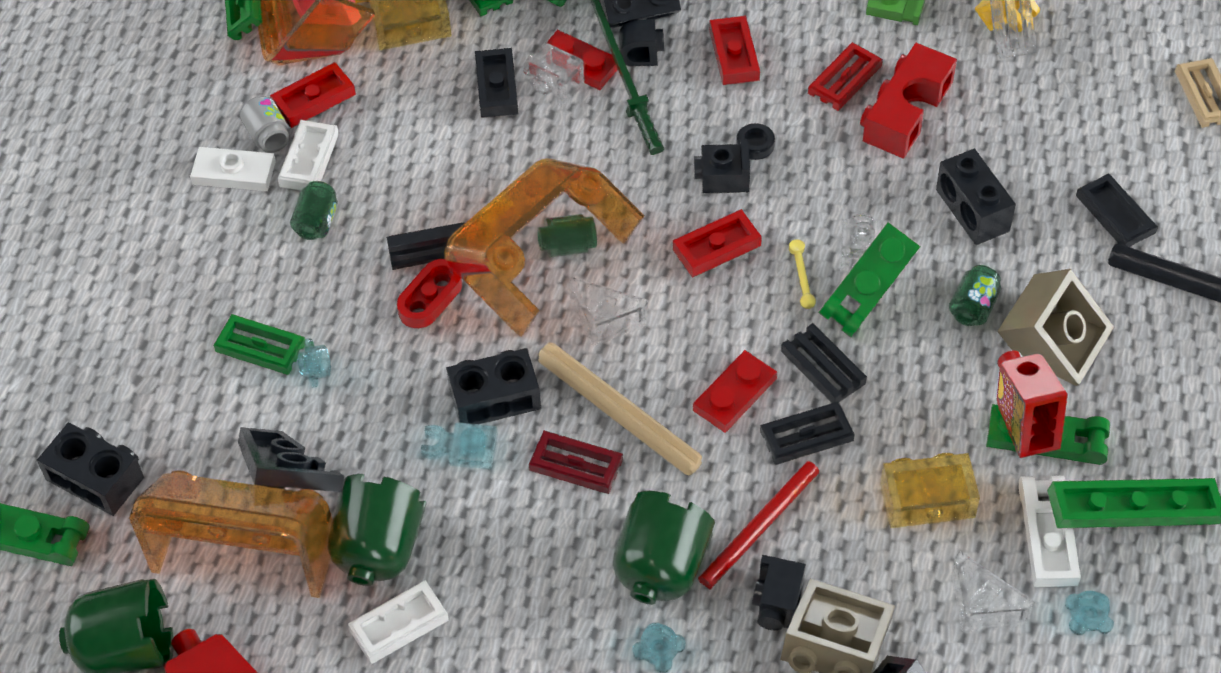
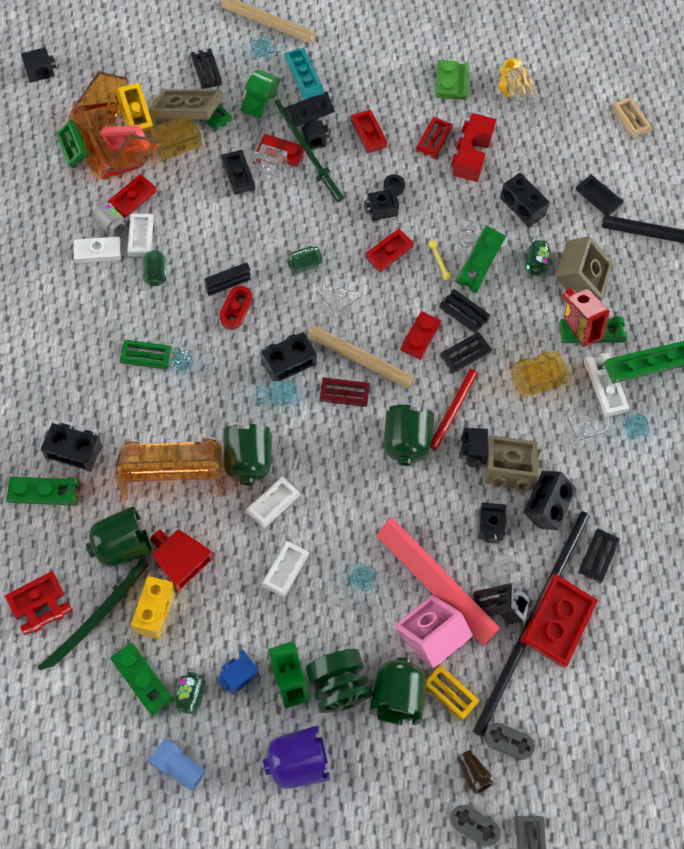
camera: 20 degrees left, 10 degrees up
black wing [238,427,344,492] -> none
clear orange windscreen [444,158,645,337] -> none
clear light blue plate [632,622,686,673] -> none

